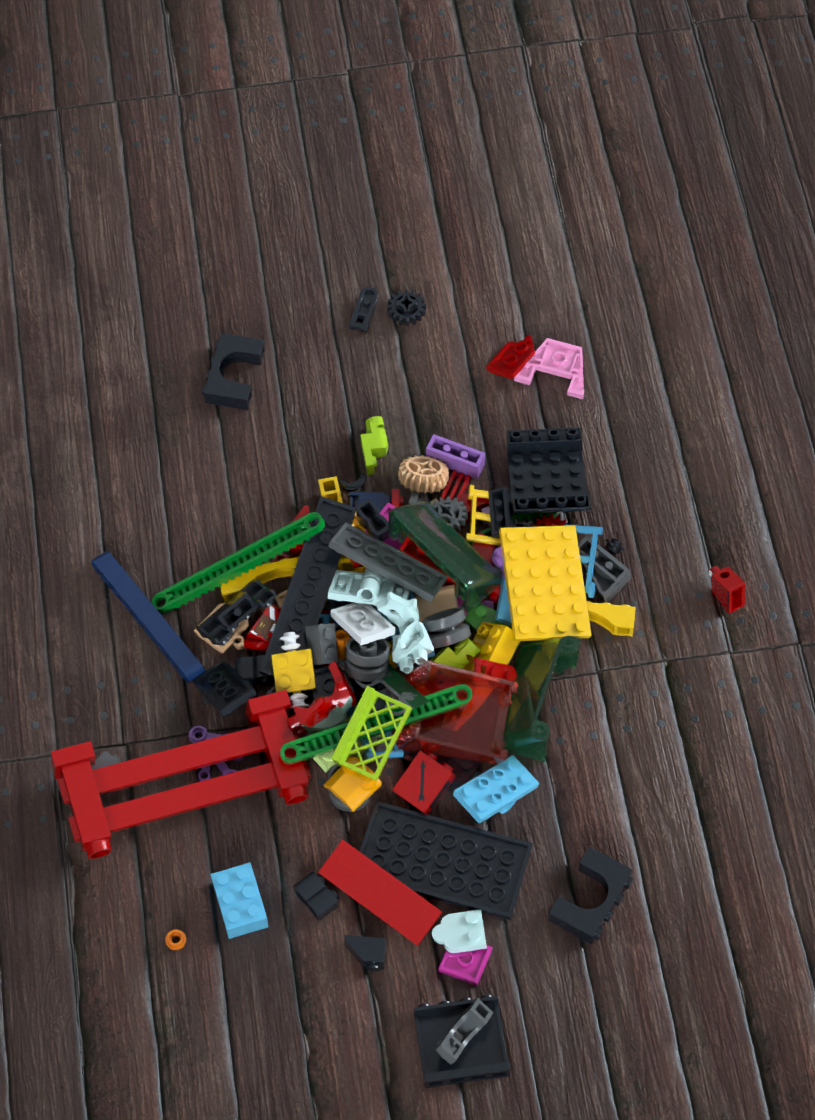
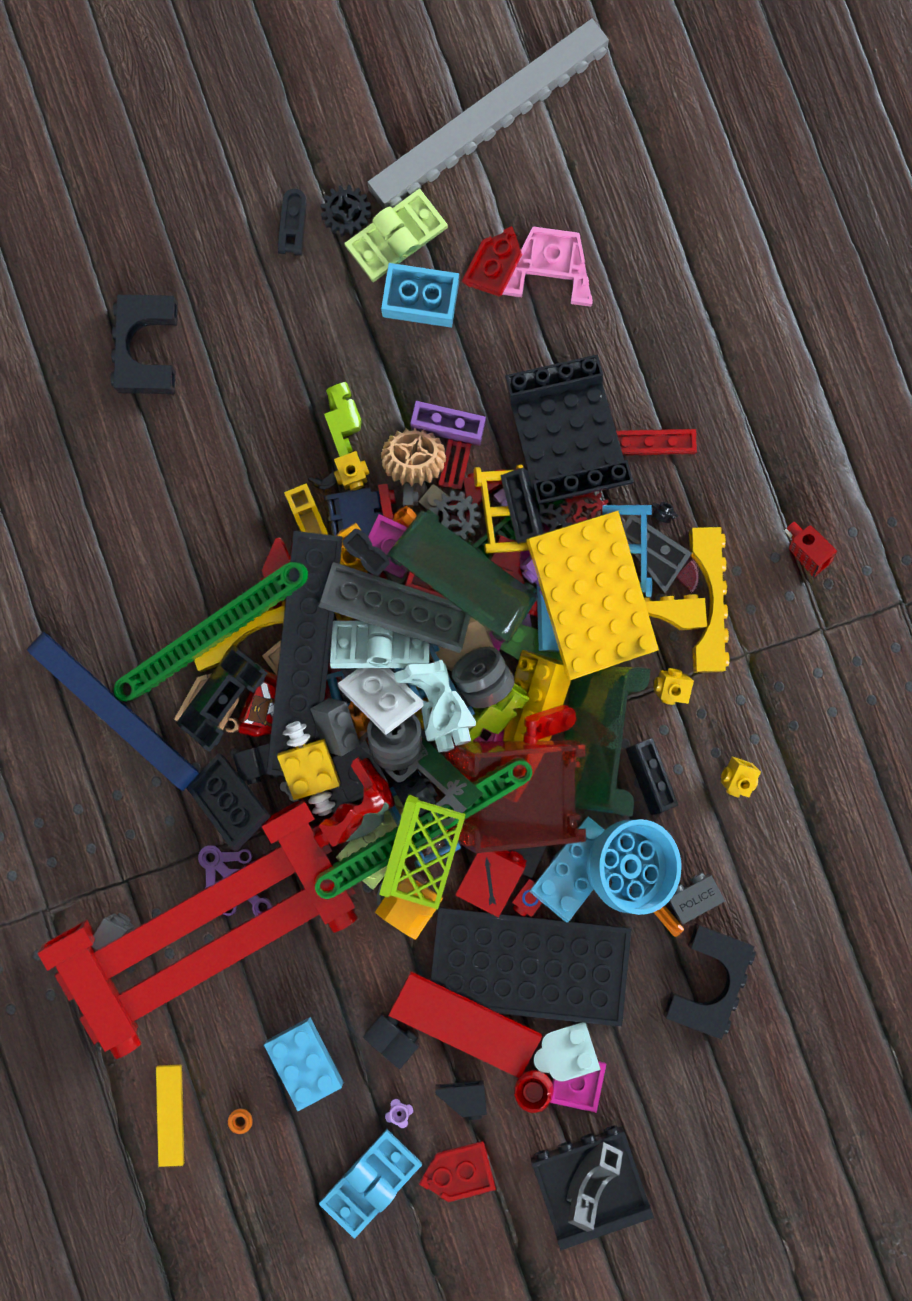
camera: 10 degrees left, 25 degrees up
none -> yellow tile [156,1065,184,1167]
none -> medium azure plate [319,1129,422,1239]
none -> yellow brick [334,451,370,491]
none -> yellowish green plate [345,188,448,282]
none -> light grey brick [368,18,609,209]
none -> medium azure brick [381,263,459,328]
none -> lavender plate [385,1099,413,1128]
none -> red tile [419,1141,496,1202]
none -> red brick [511,877,542,917]
none -> red hair [514,1070,554,1113]
none -> medium azure wheel [587,820,681,915]
none -> red tile [616,429,697,455]
none -> black slope [626,738,678,815]
none -> yellow brick [653,668,694,705]
none -> orange axle [654,906,684,937]
none -> dark grey brick [669,872,725,924]
none -> clear pink tile [676,559,699,593]
none -> yellow arch [689,527,729,673]
none -> yellow brick [721,756,761,797]

